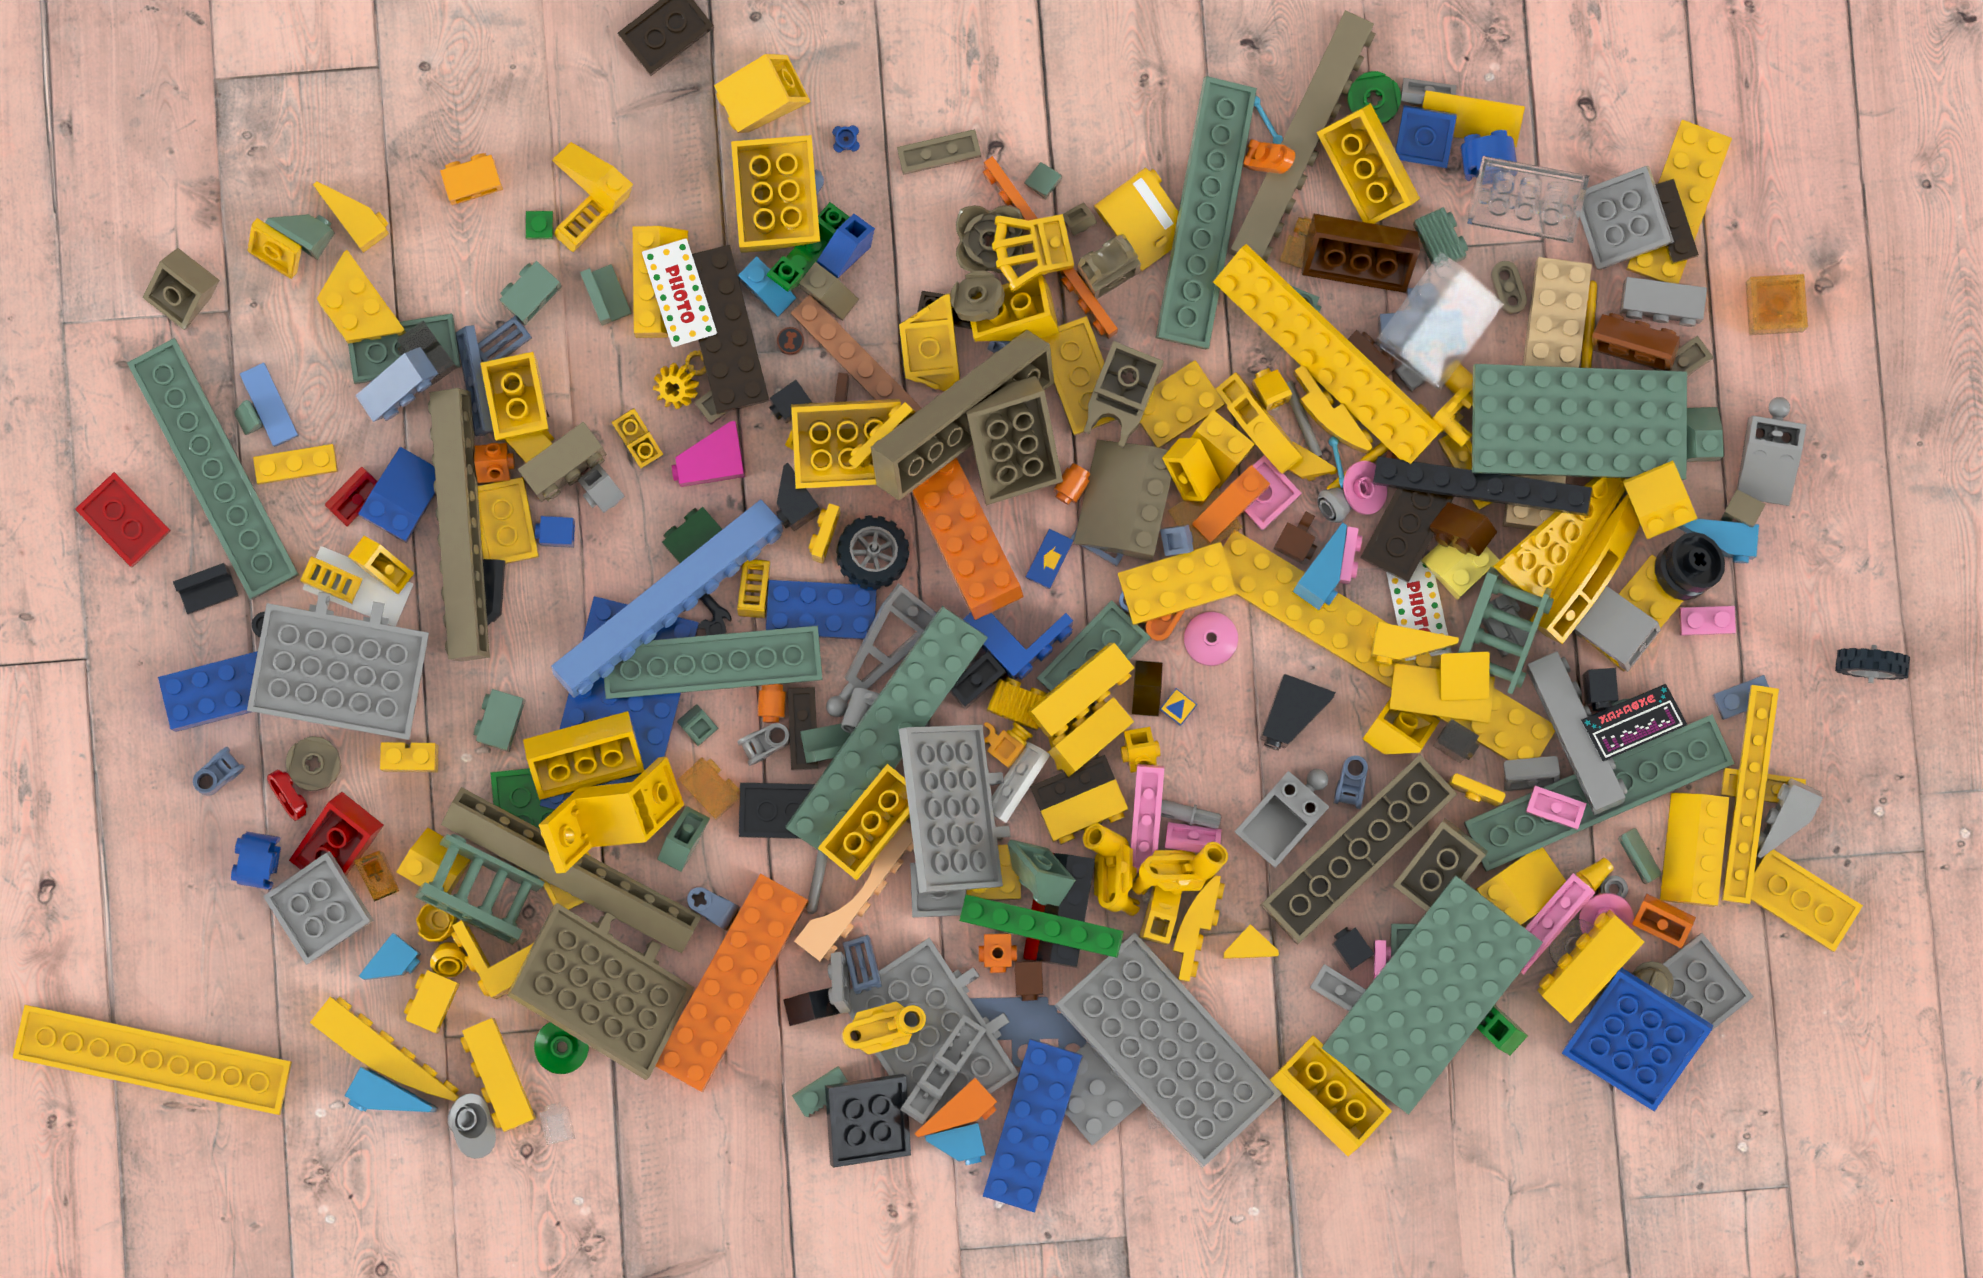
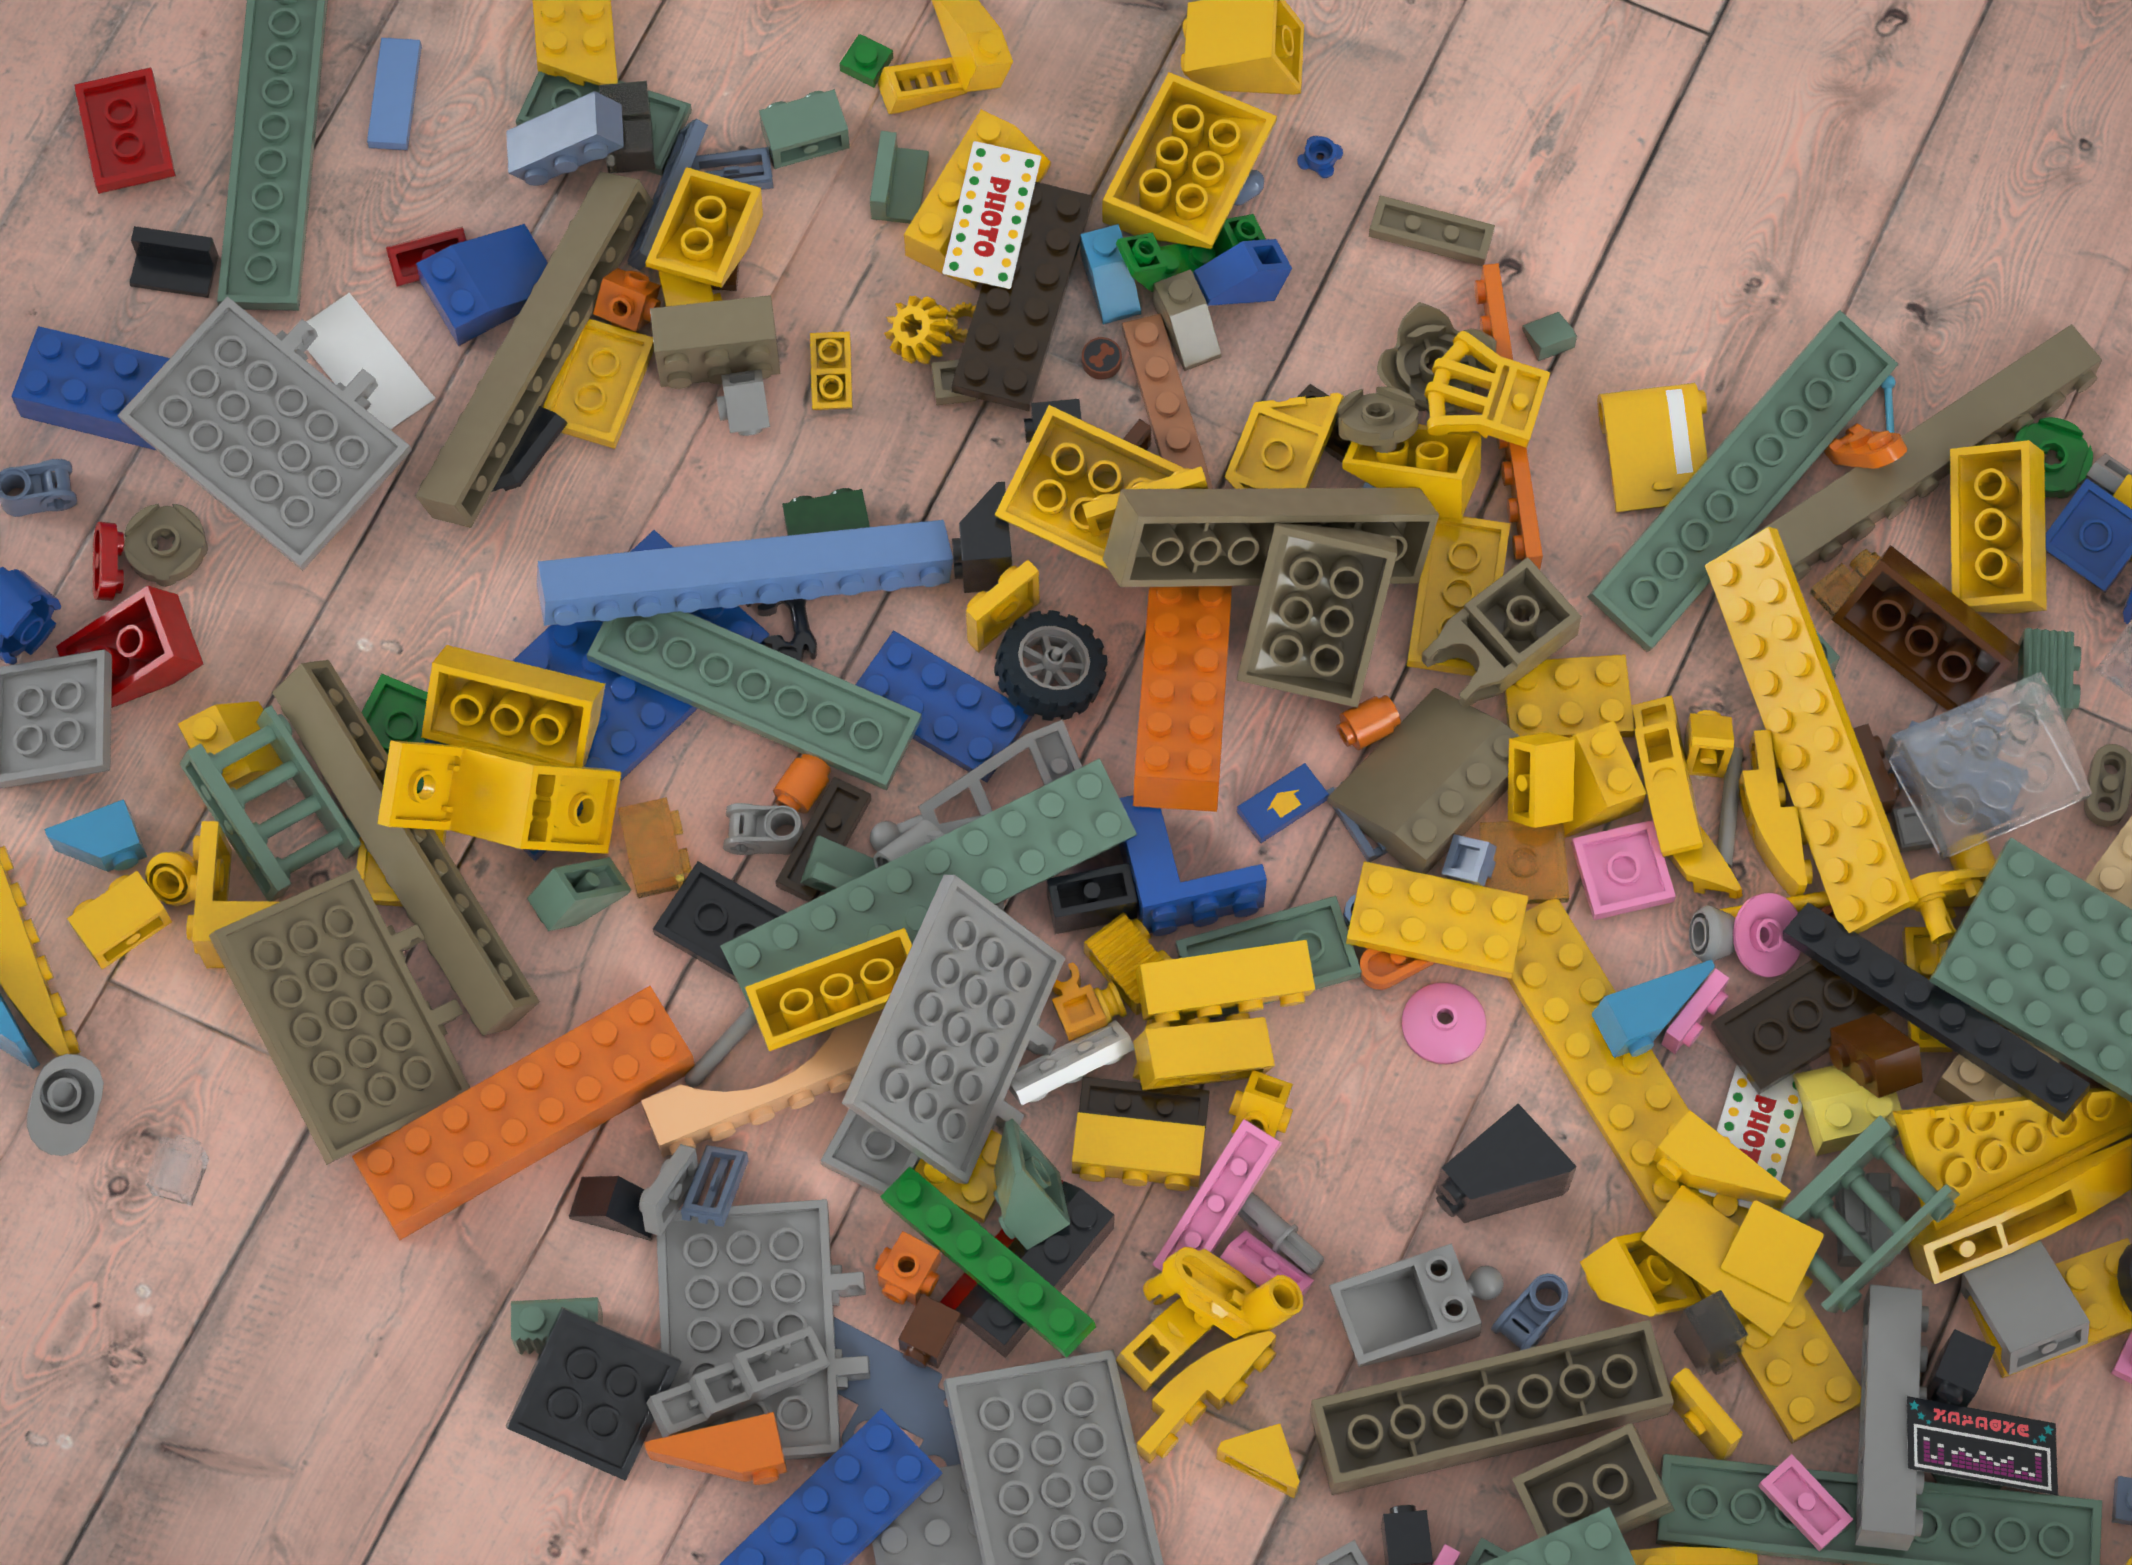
camera: 30 degrees right, 15 degrees down
sand green slope [234,400,263,435] -> none
yellow plate [253,444,338,485] -> none
yellow slope [300,556,363,604] -> none
yellow slope [348,536,414,594] -> none
clear yellow slope [354,850,399,902] -> none
yellow piece [380,742,439,773] -> none
yellow hair [416,903,457,942] -> none
yellow brick [460,1018,536,1132] -> none
sand green brick [473,689,526,752] -> none
green dish [534,1022,589,1074] -> none
blue brick [535,516,575,548] -> none
dark pink slope [671,421,745,487] -> none
sand green slope [677,704,719,746] -> none
sand blue piece [687,887,740,931] -> none
yellow slope [737,560,770,618] -> none
yellow piece [842,1002,926,1055] -> none
dark azure slope [925,1123,986,1165] -> none
dark tan plate [1063,202,1097,236] -> none
dark tan brick [1077,234,1141,299] -> none
yellow piece [1083,823,1140,916] -> none
dark brown slope [1132,660,1163,717] -> none
tile [1159,688,1197,726] -> none
orange slope [1192,464,1270,544] -> none
reddish brown brick [1274,511,1317,564] -> none
medium azure hinge [1328,437,1344,489] -> none
light grey slope [1503,756,1560,791] -> none

